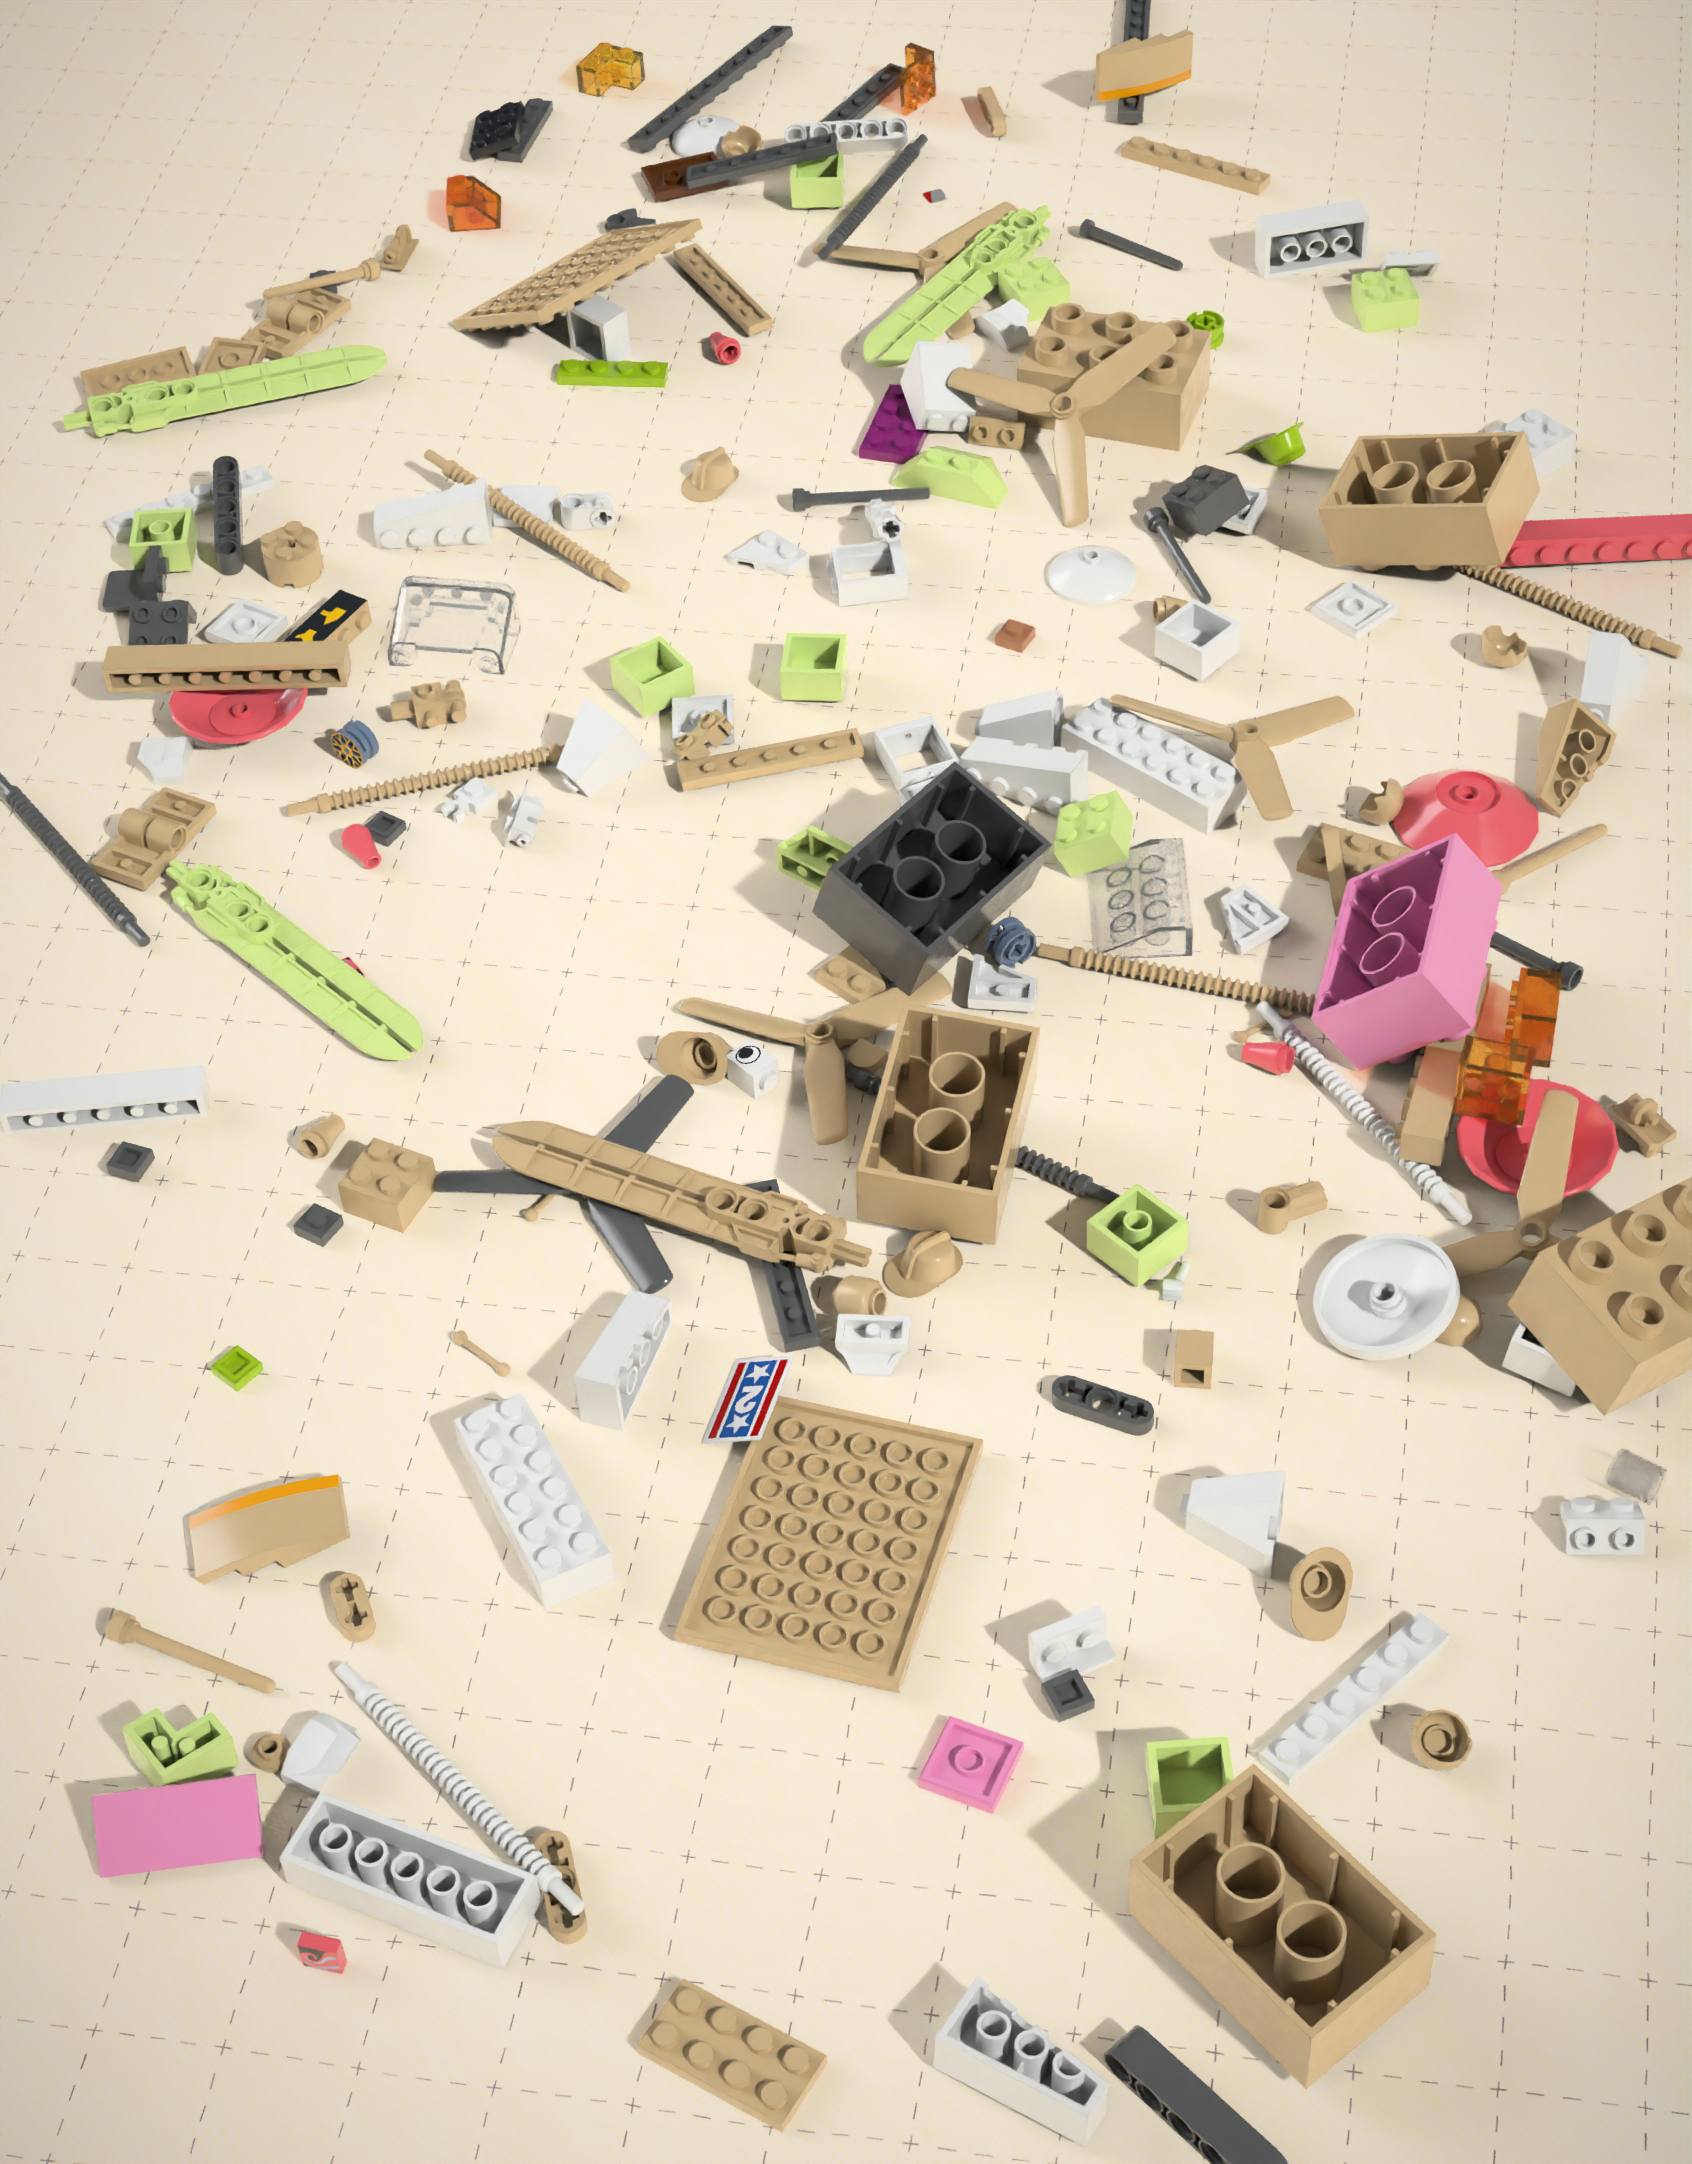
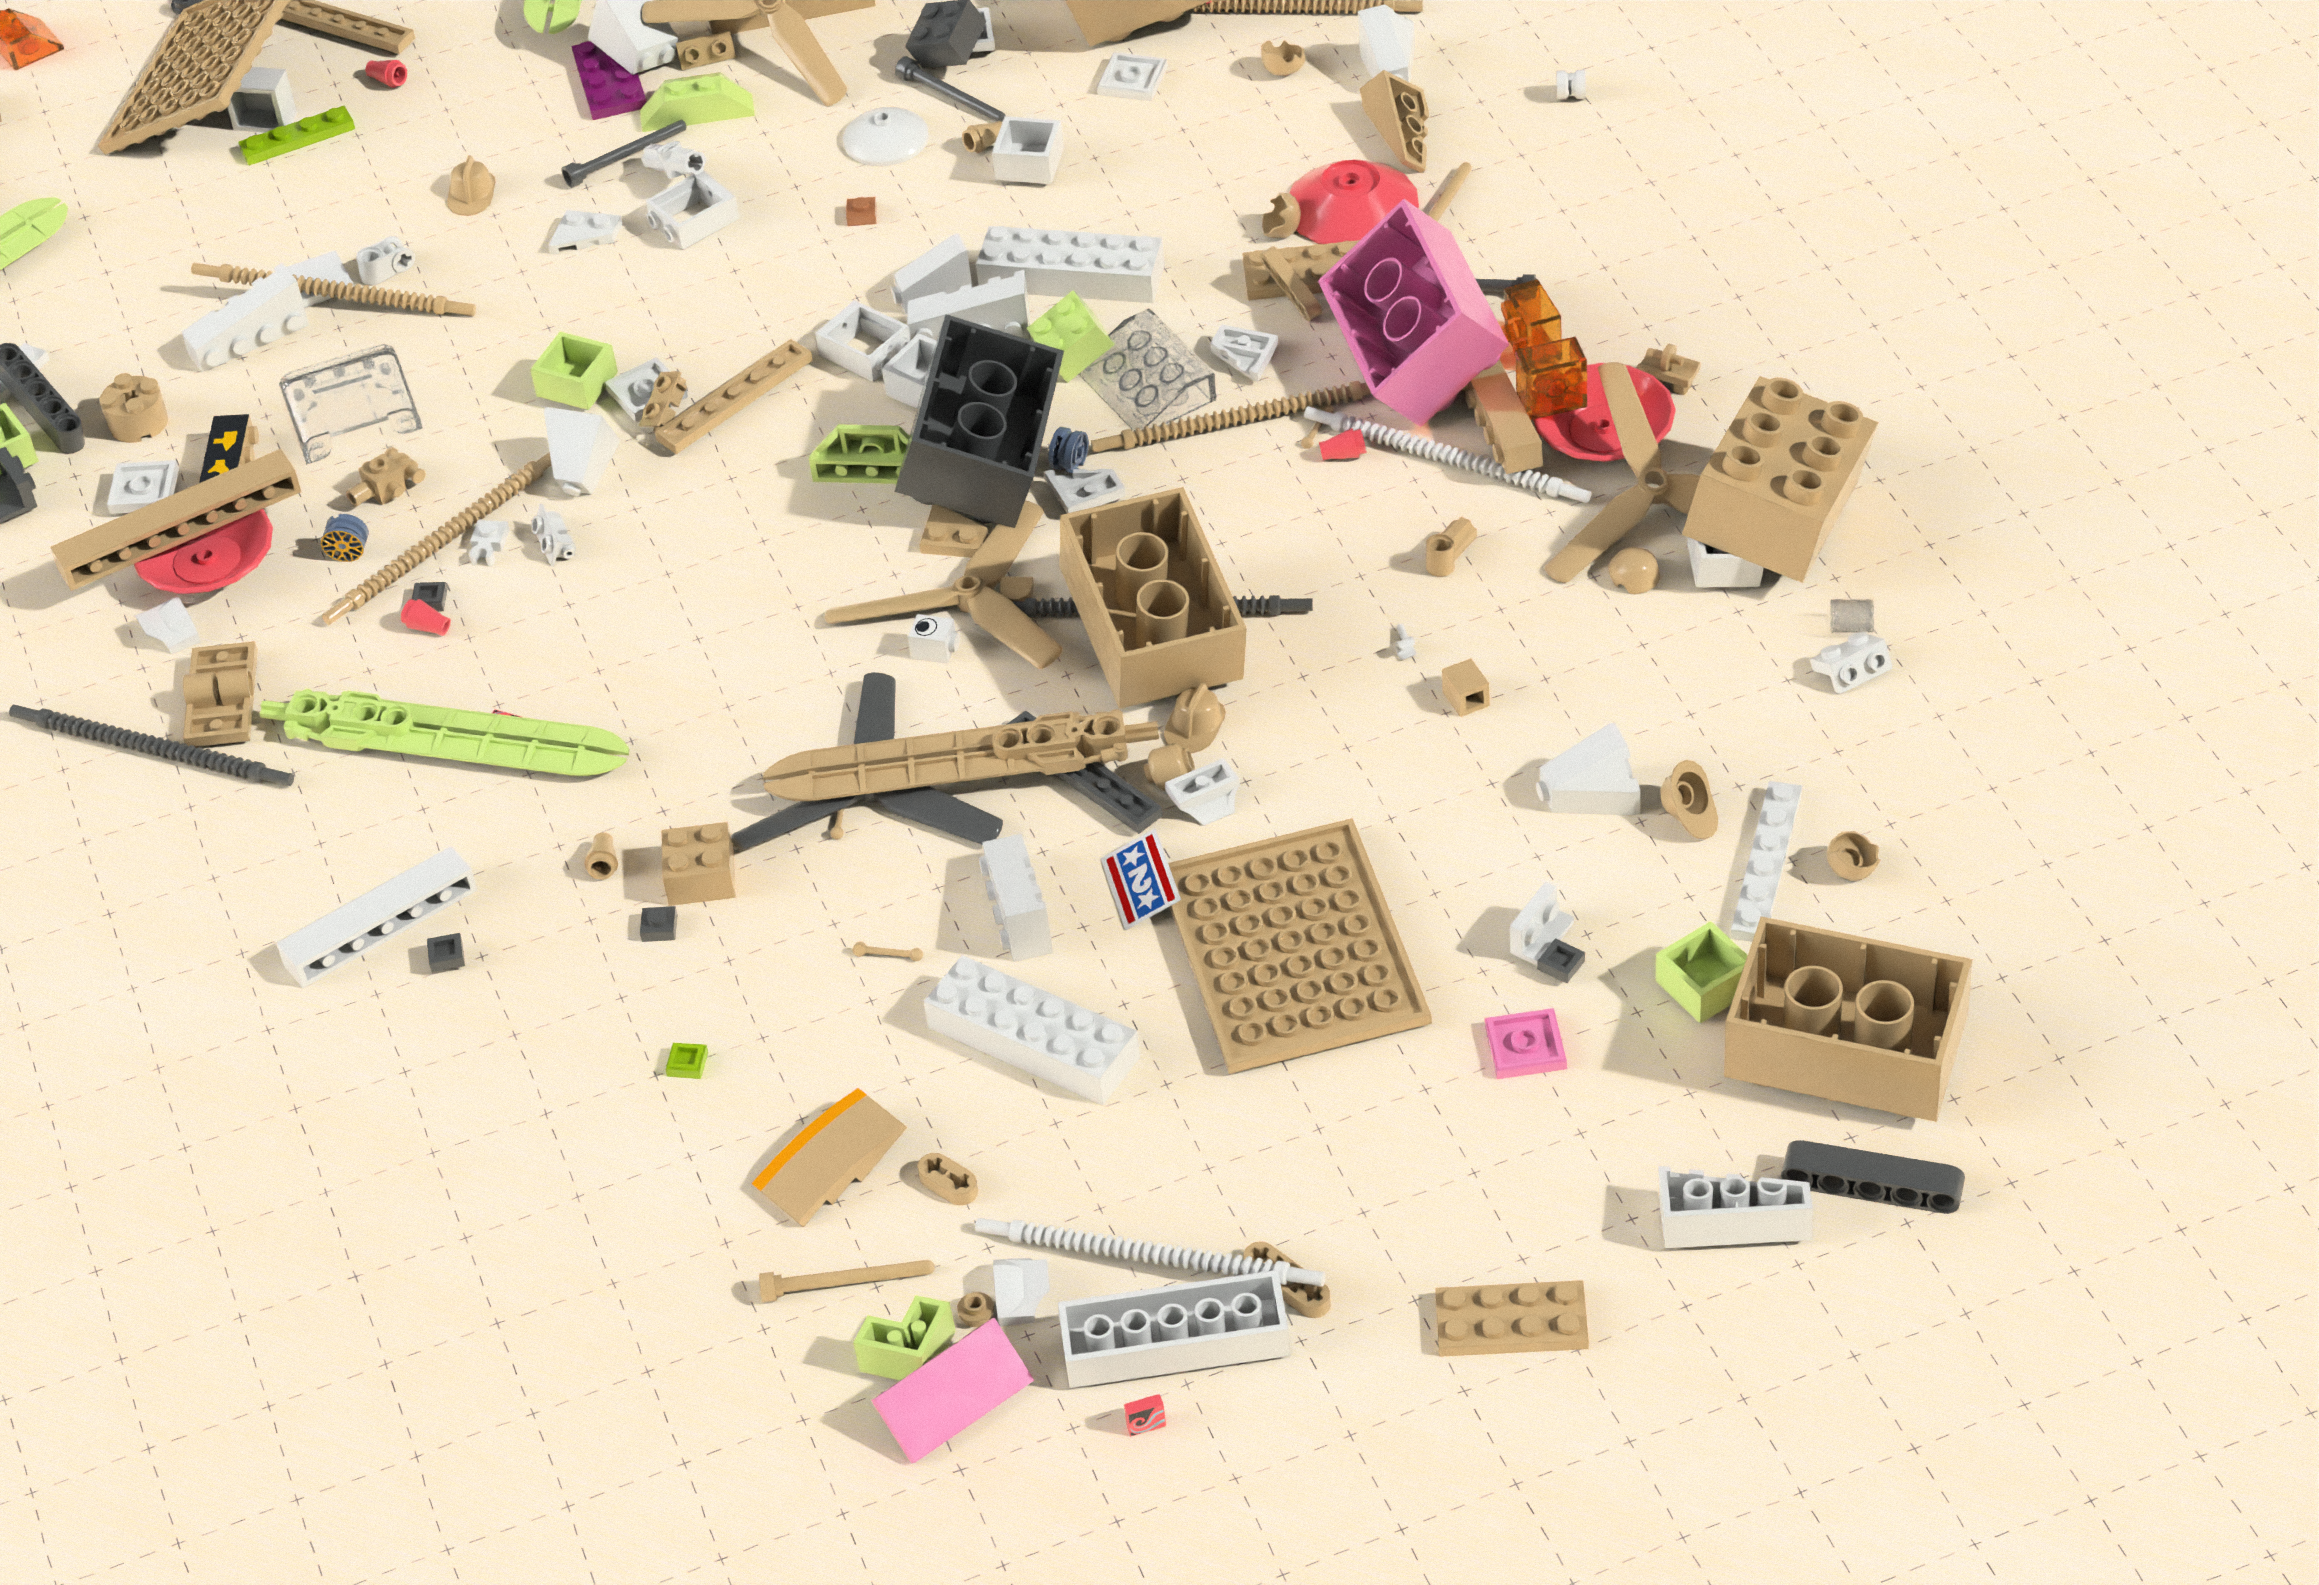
camera: 30 degrees left, 0 degrees up
dark grey bracket [128,599,197,646] -> none
tan piece [656,1031,733,1085] -> none
yellowish green piece [780,633,848,702] -> none
dark grey beam [1052,1375,1154,1436] -> none
yellowish green brick [1087,1183,1189,1287] -> none
tan piece [1109,694,1355,821] -> none
white dish [1313,1233,1460,1360] -> none

